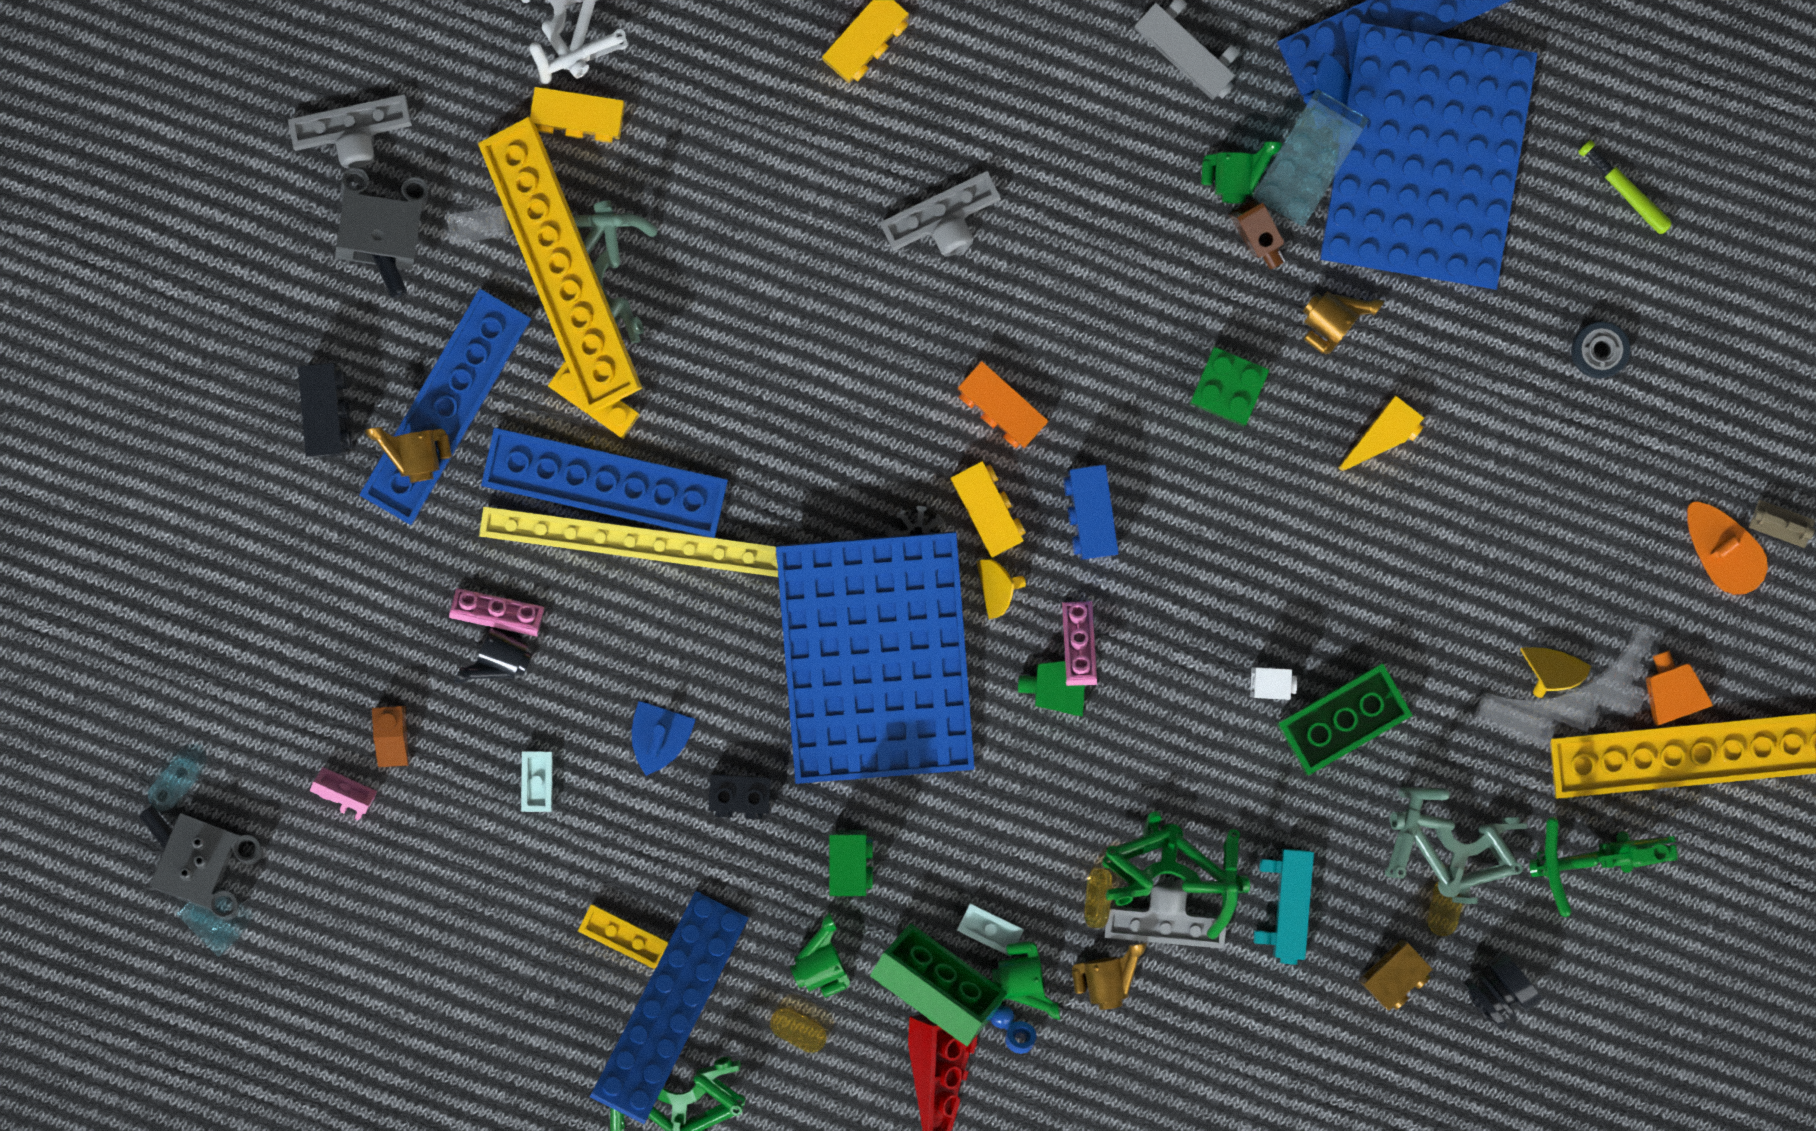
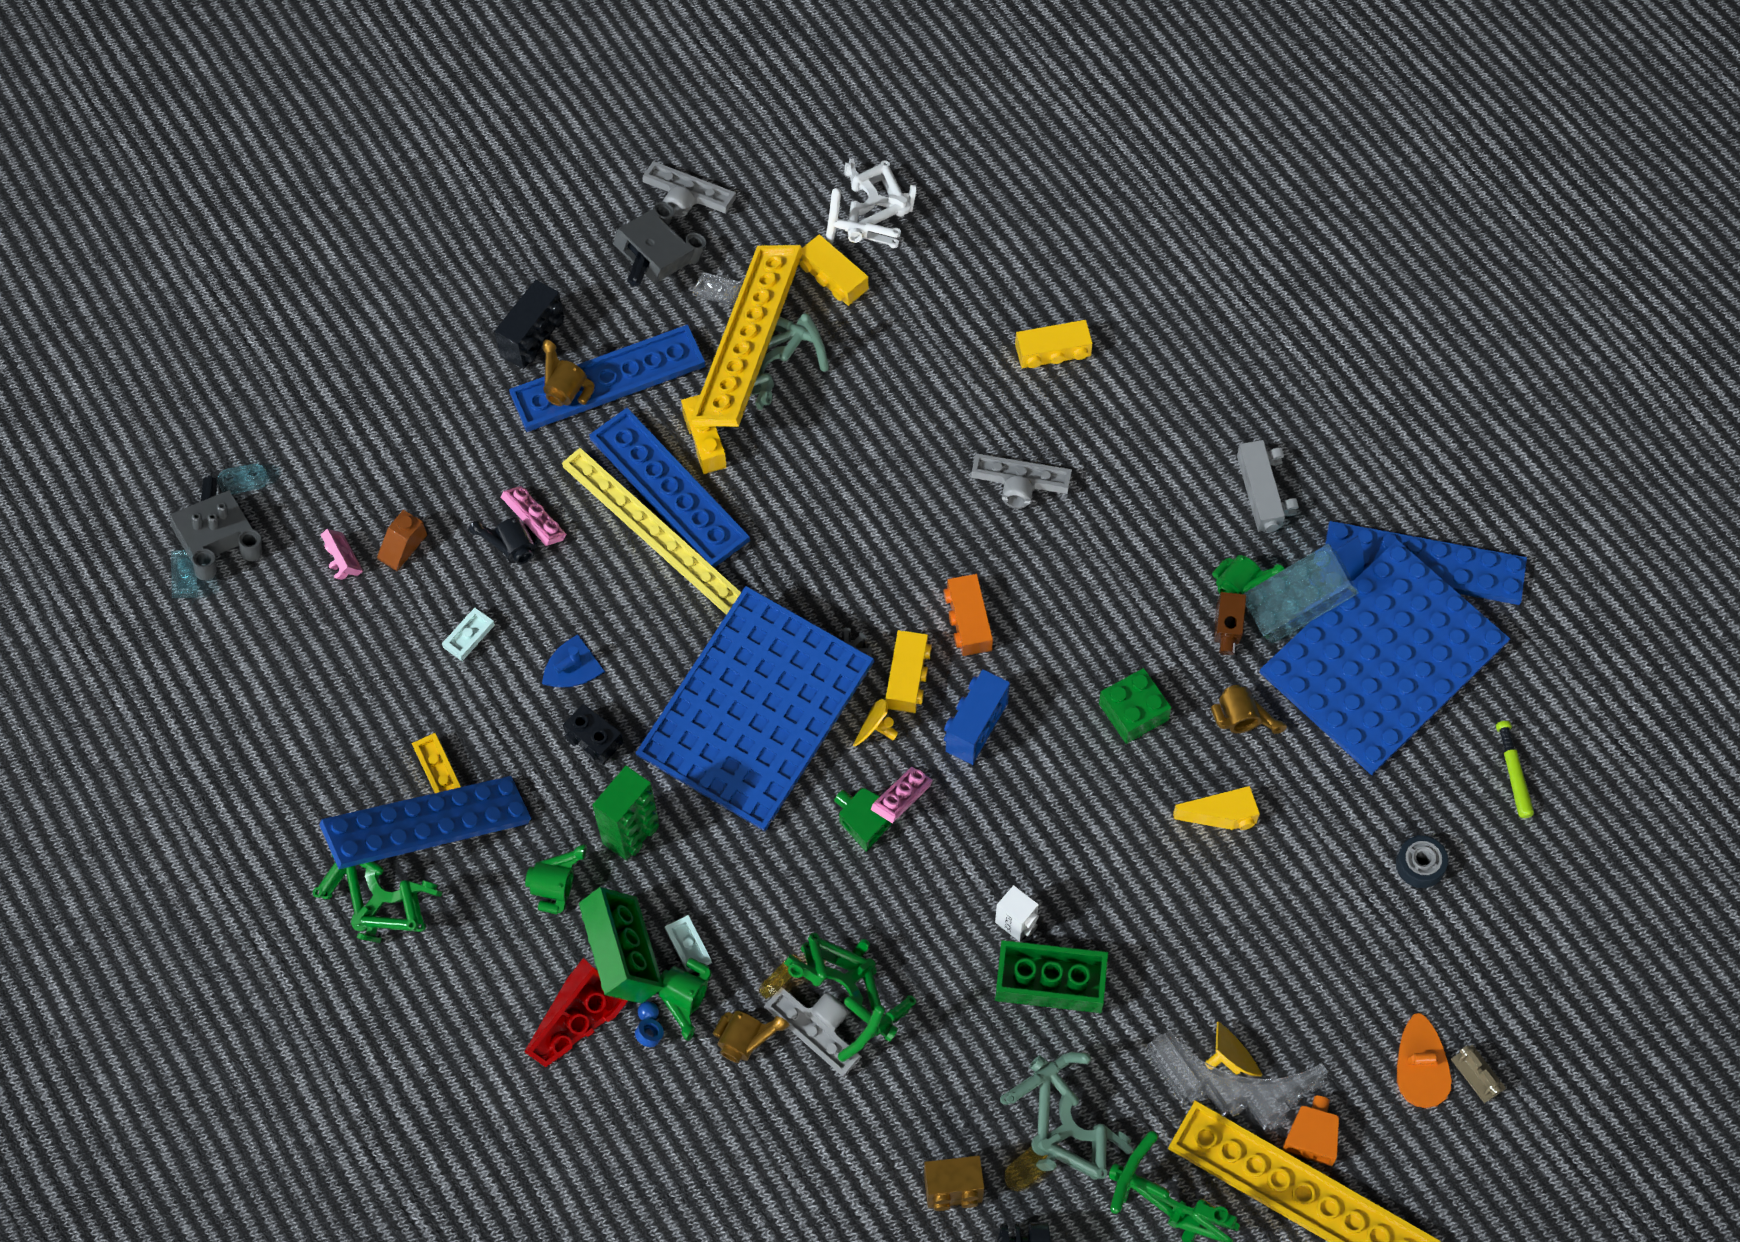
camera: 40 degrees right, 25 degrees down
clear yellow tile [770,1008,827,1053] -> none
teal brick [1253,848,1314,965] -> none

